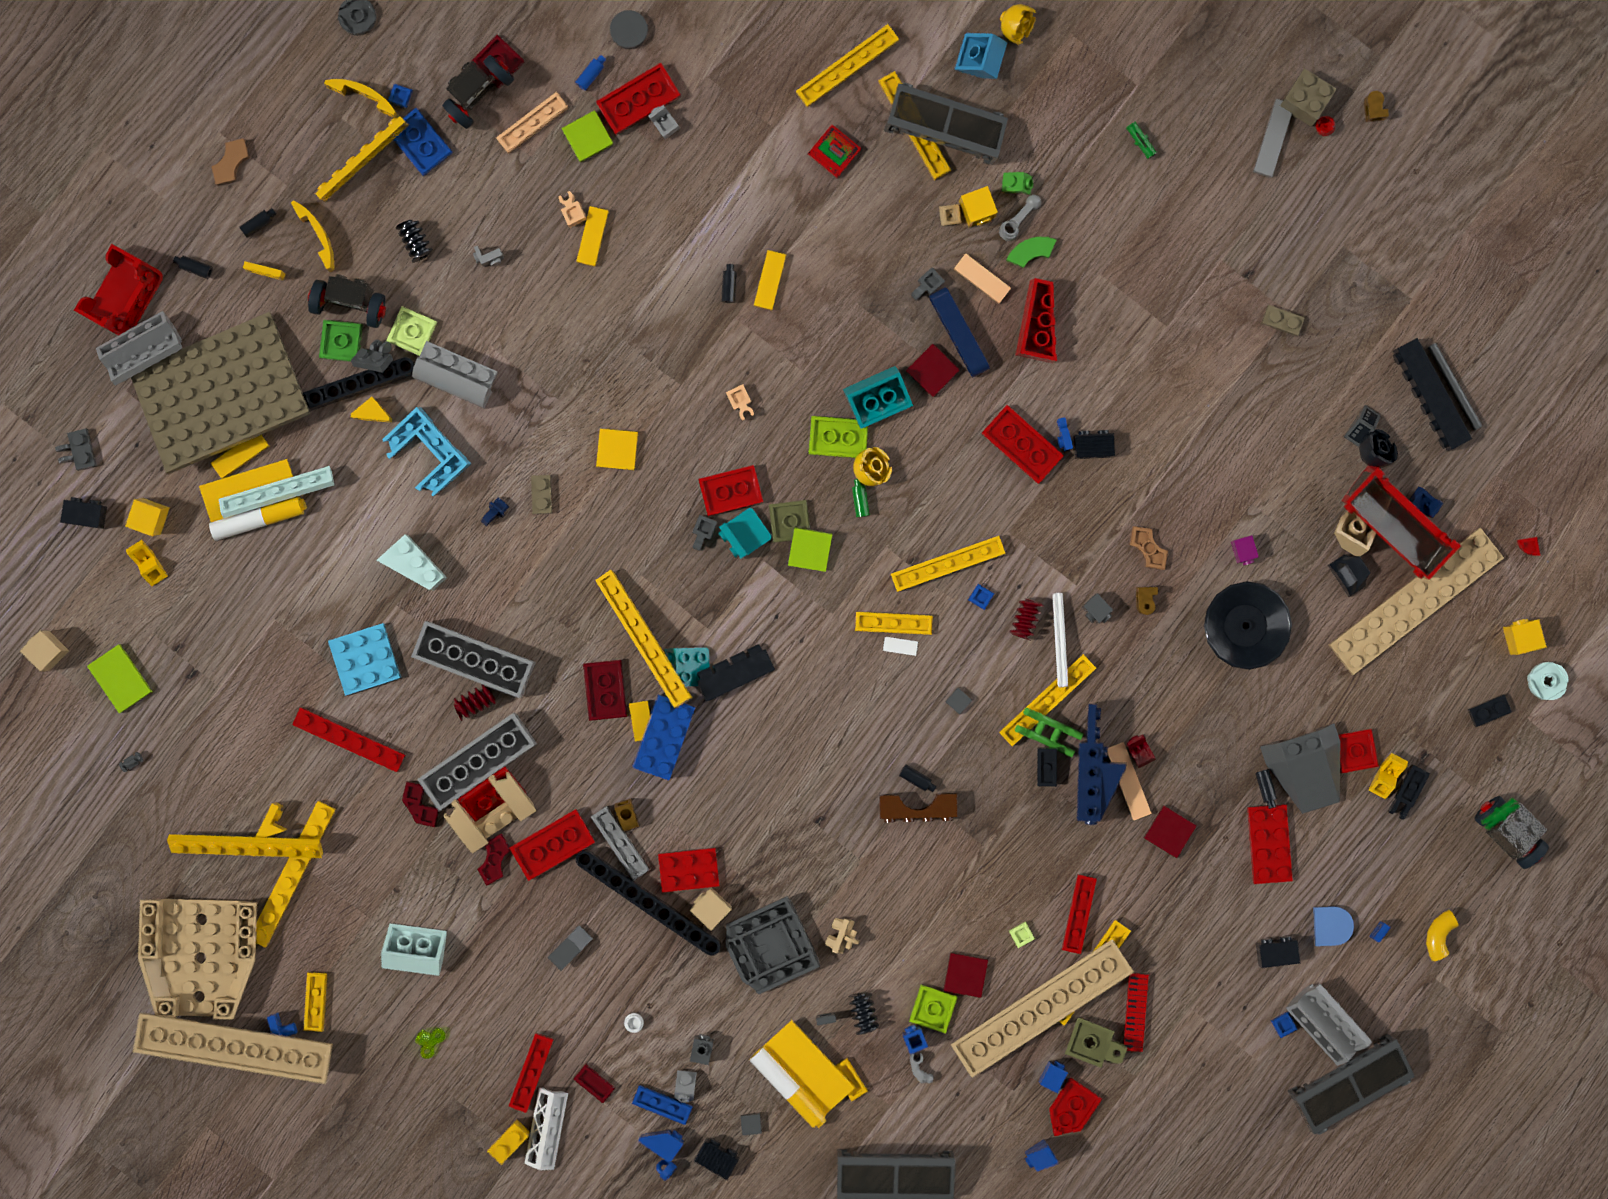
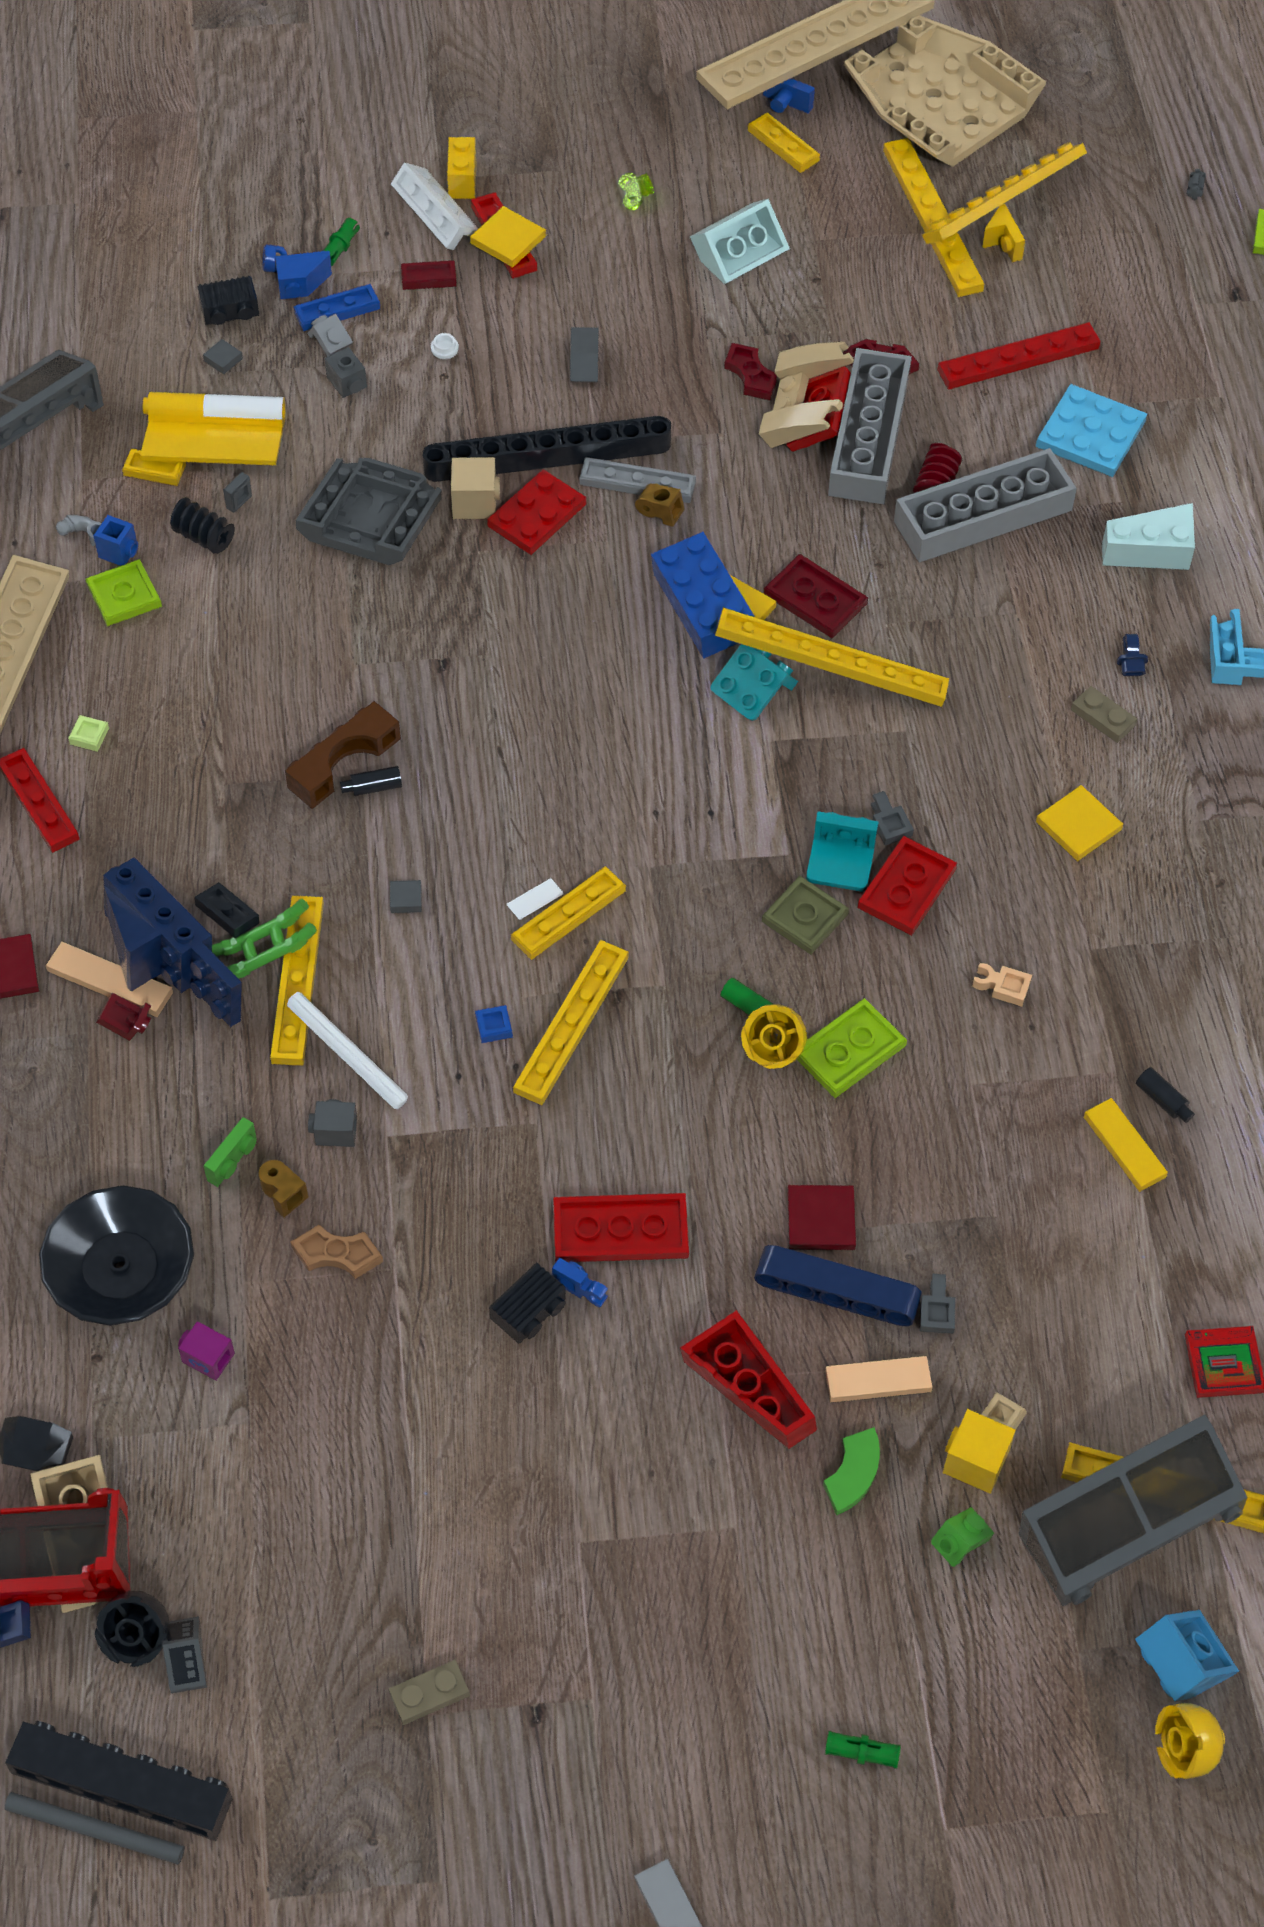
camera: 140 degrees right, 30 degrees down
red plate [510,809,595,881] -> none
black windscreen [697,644,775,702] -> none
lime tile [788,527,832,572] -> none
tan hips [825,918,859,954] -> none
teal slope [843,366,913,429] -> none
dark red tile [943,952,988,998] -> none
light grey piece [999,195,1041,241] -> none
dark red piece [1009,598,1044,641] -> none
none -> bright green plate [204,1117,257,1187]
none -> green pin [323,218,360,266]
none -> yellow tile [470,206,546,267]

